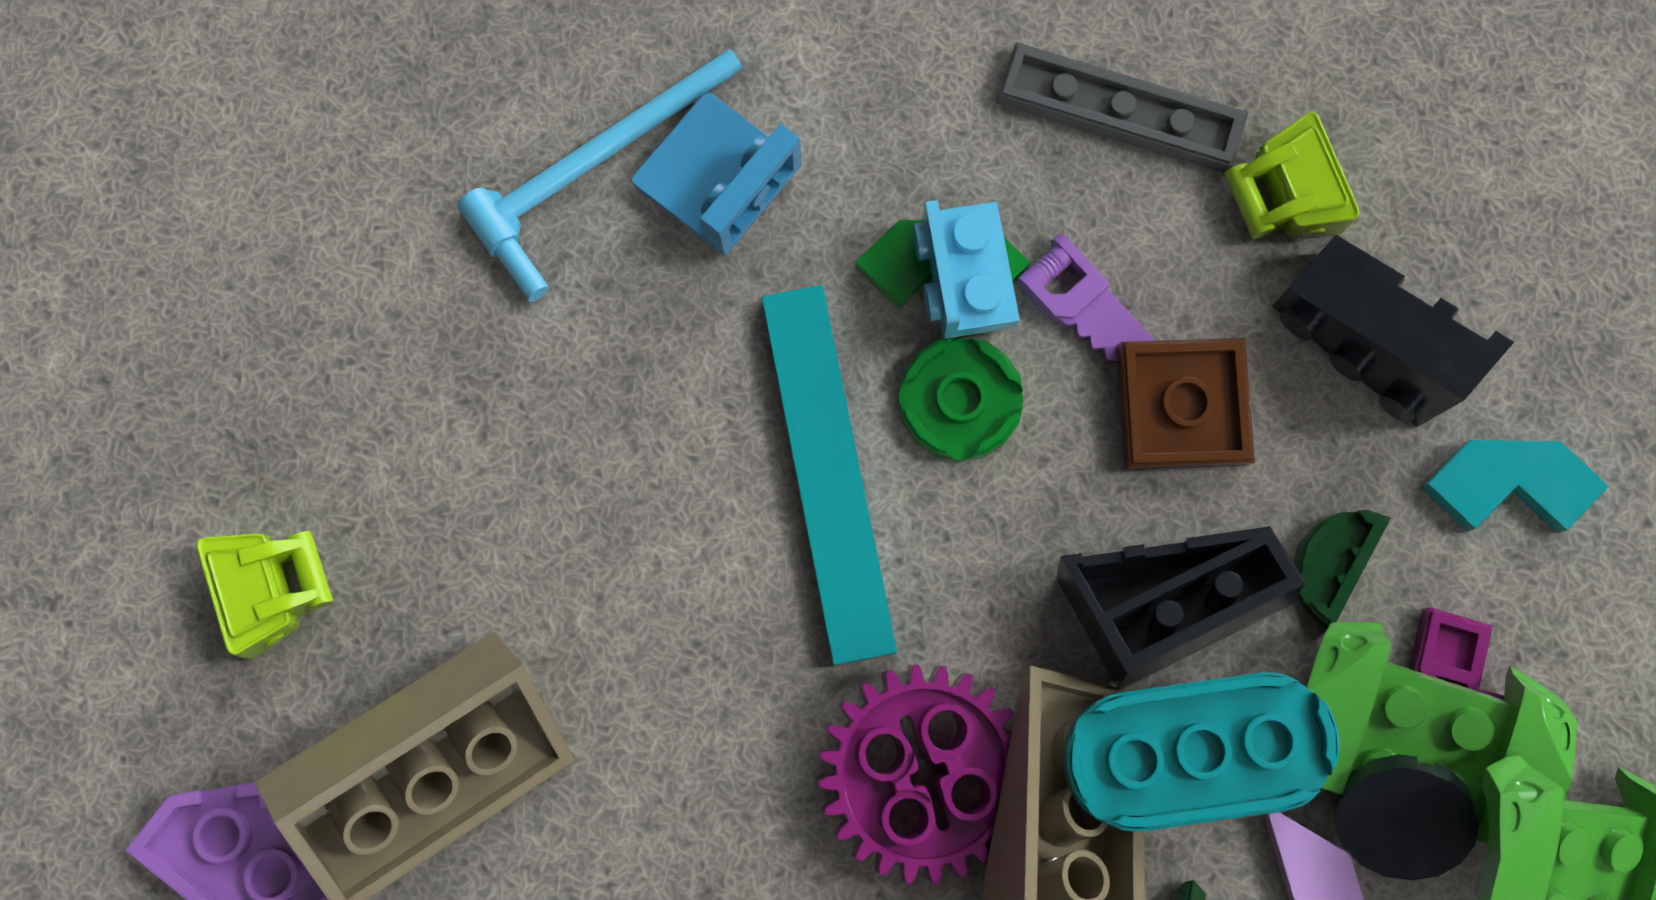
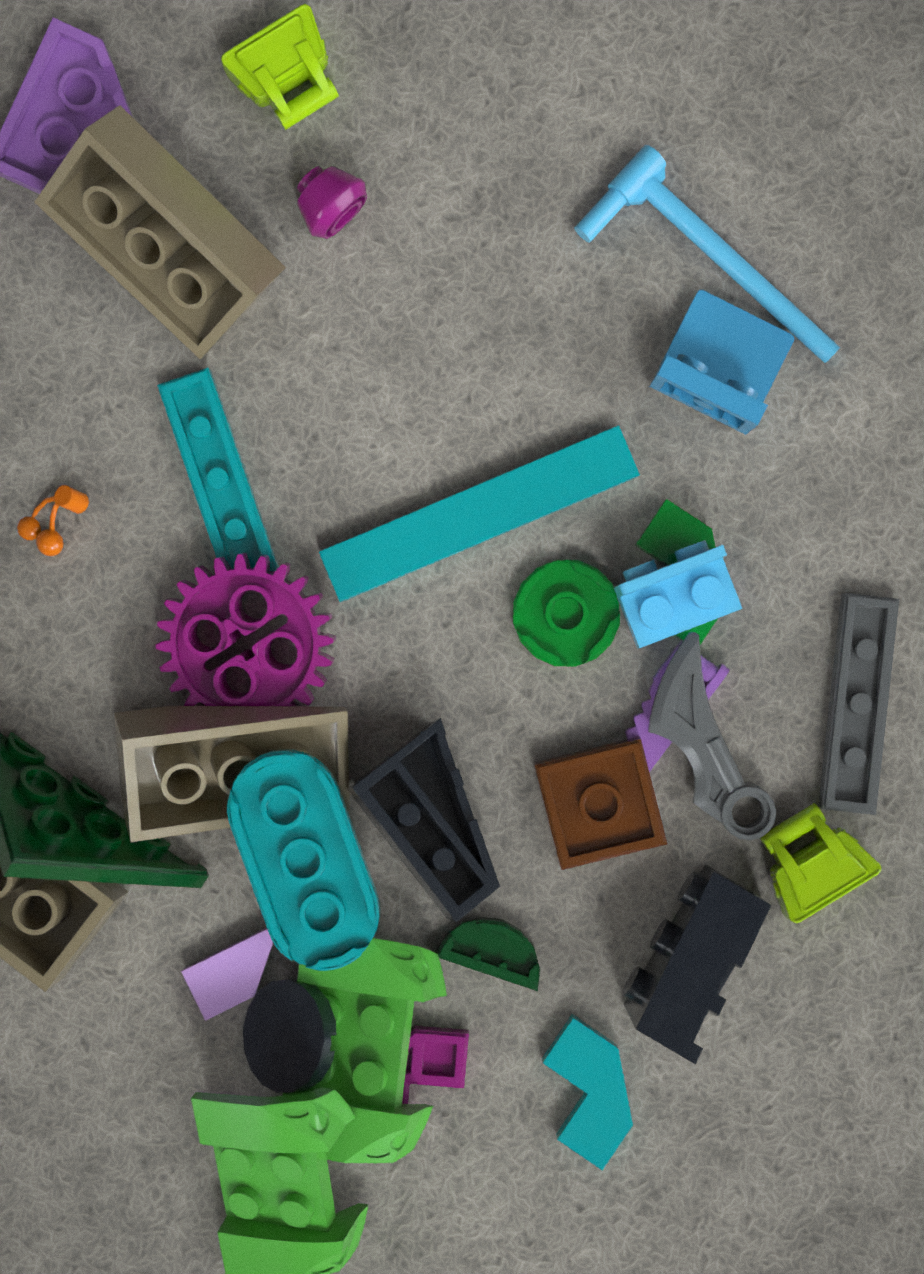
camera: 75 degrees right, 10 degrees up
none -> teal tile [157,368,279,572]
none -> magenta cone [297,166,367,239]
none -> dark grey piece [648,632,776,840]

